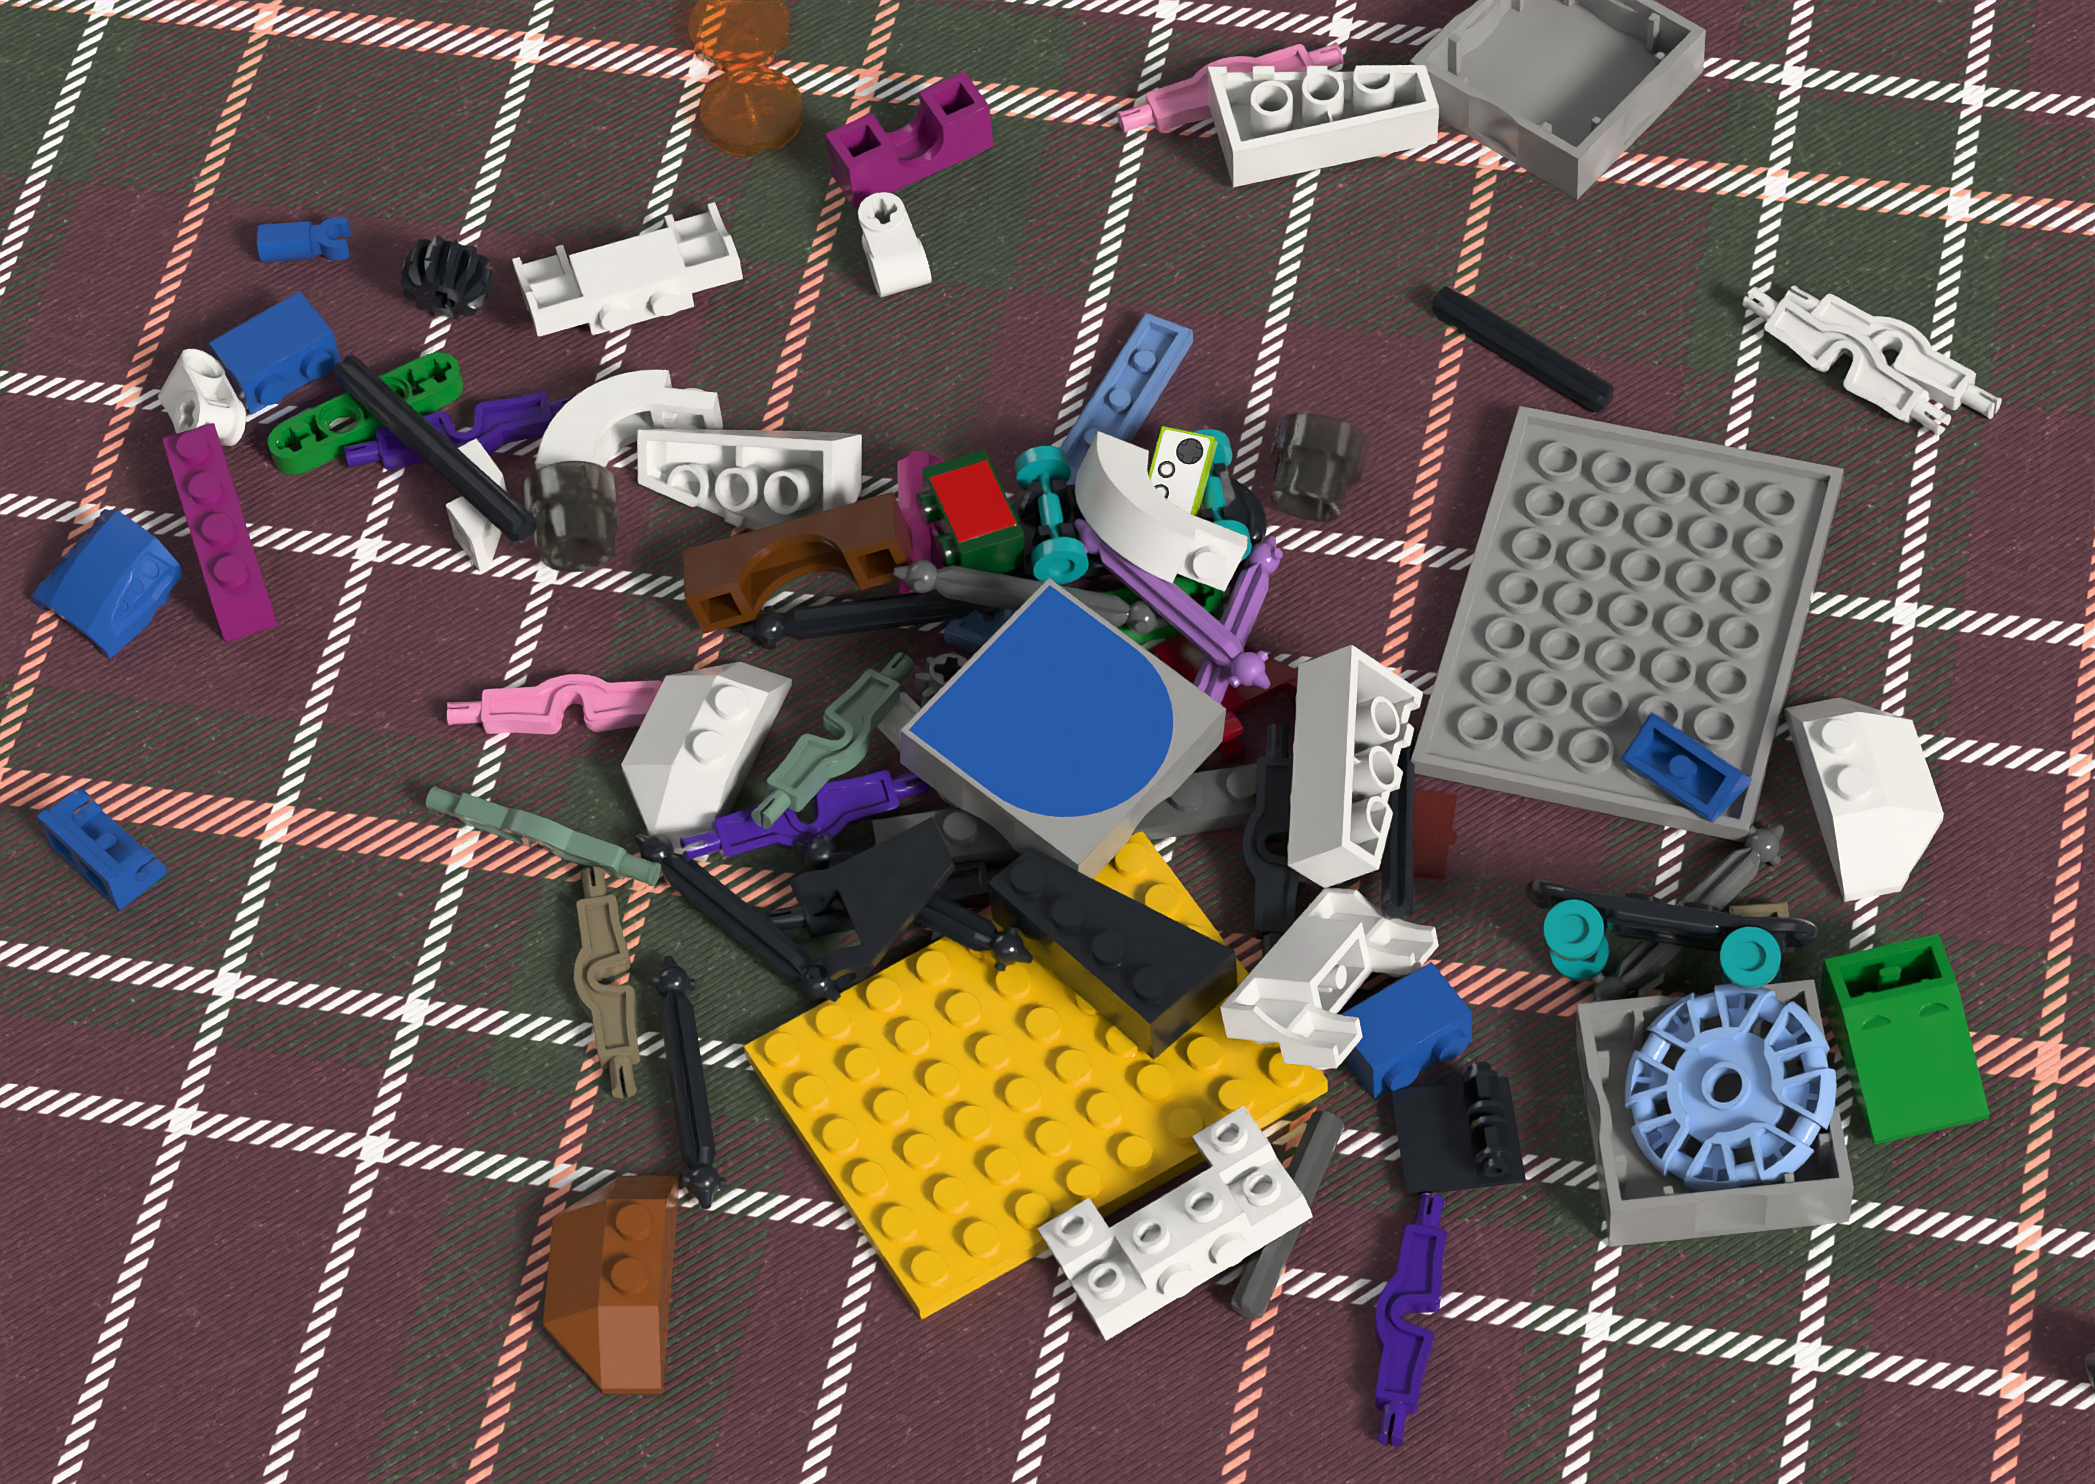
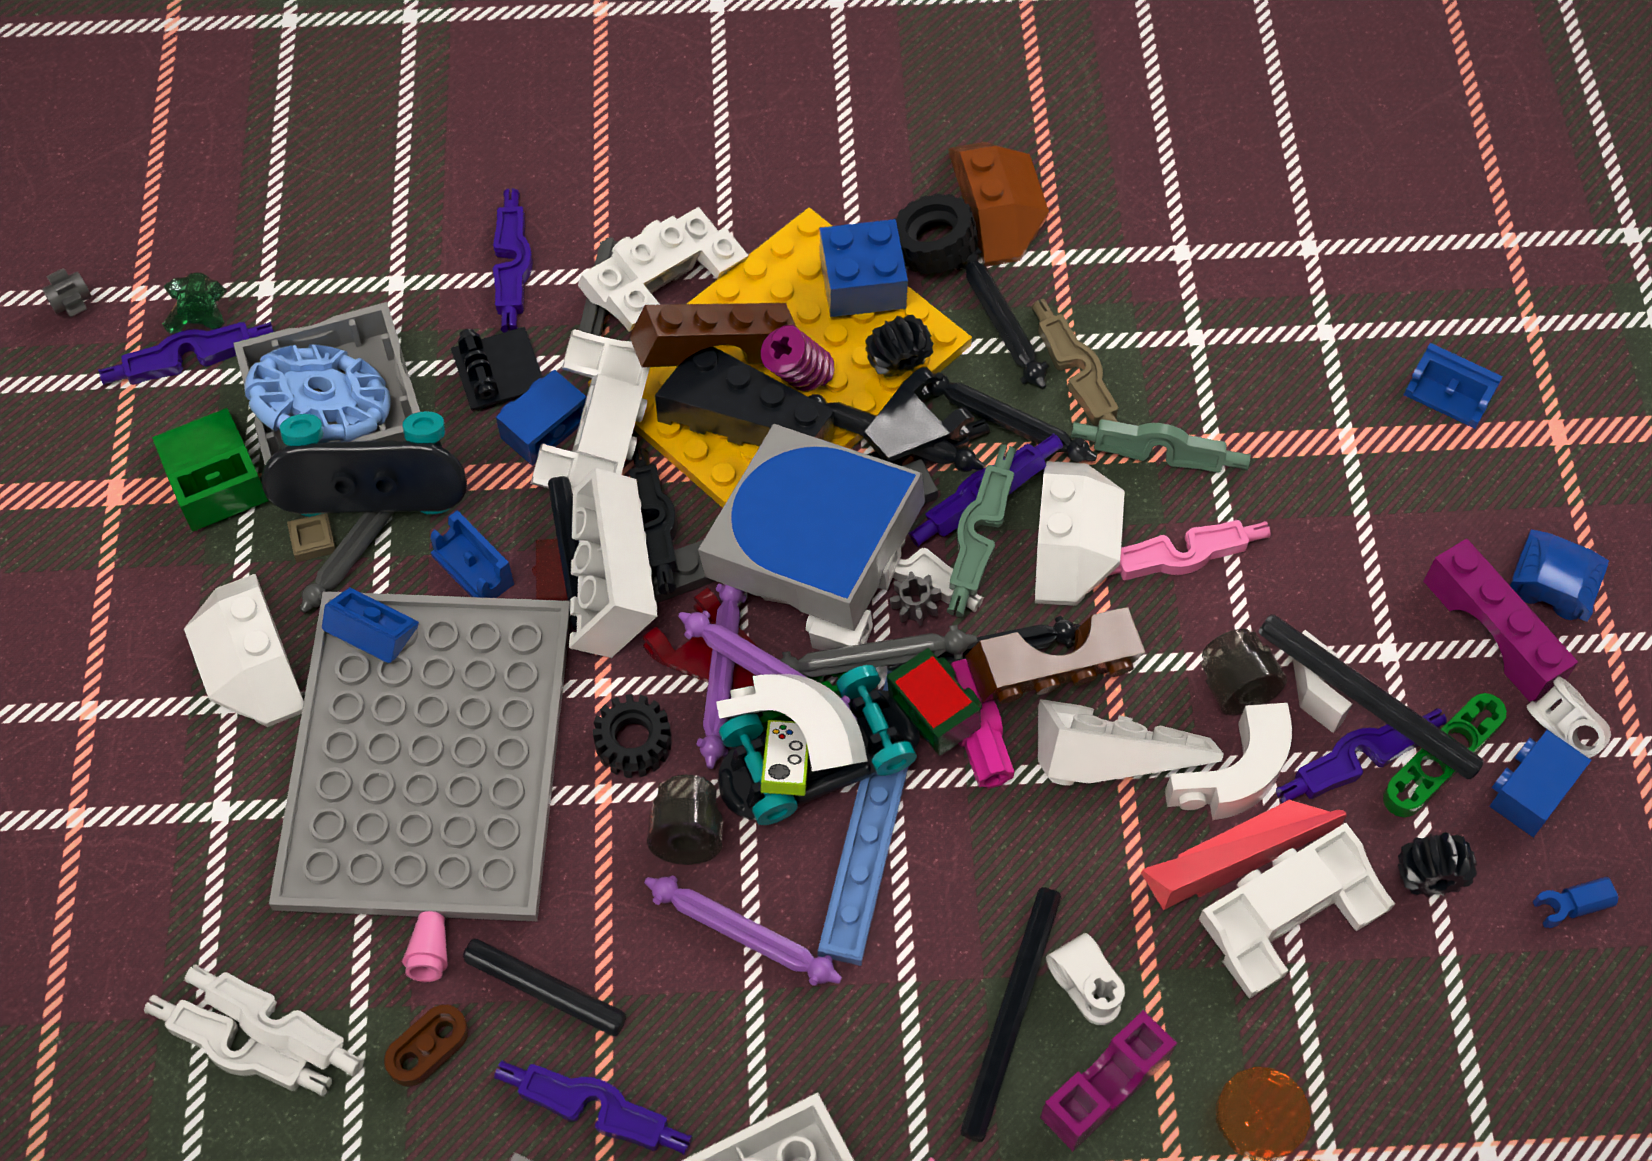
camera: 160 degrees right, 5 degrees up
none -> dark purple piece [98,322,274,385]
none -> clear green rock [162,273,228,334]
none -> reddish brown plate [384,1005,468,1086]
none -> bright pink cone [402,911,448,982]
none -> blue hinge [430,510,514,598]
none -> dark purple piece [494,1060,693,1155]
none -> black tyre [593,694,672,778]
none -> reddish brown arch [629,303,796,367]
none -> medium lavender wheel [645,875,842,986]
none -> magenta piece [761,325,835,392]
none -> blue brick [819,219,908,317]
none -> black gear [865,315,933,377]
none -> black tyre [894,193,978,274]
none -> black axle [961,887,1061,1142]
none -> coral wedge [1141,800,1347,910]

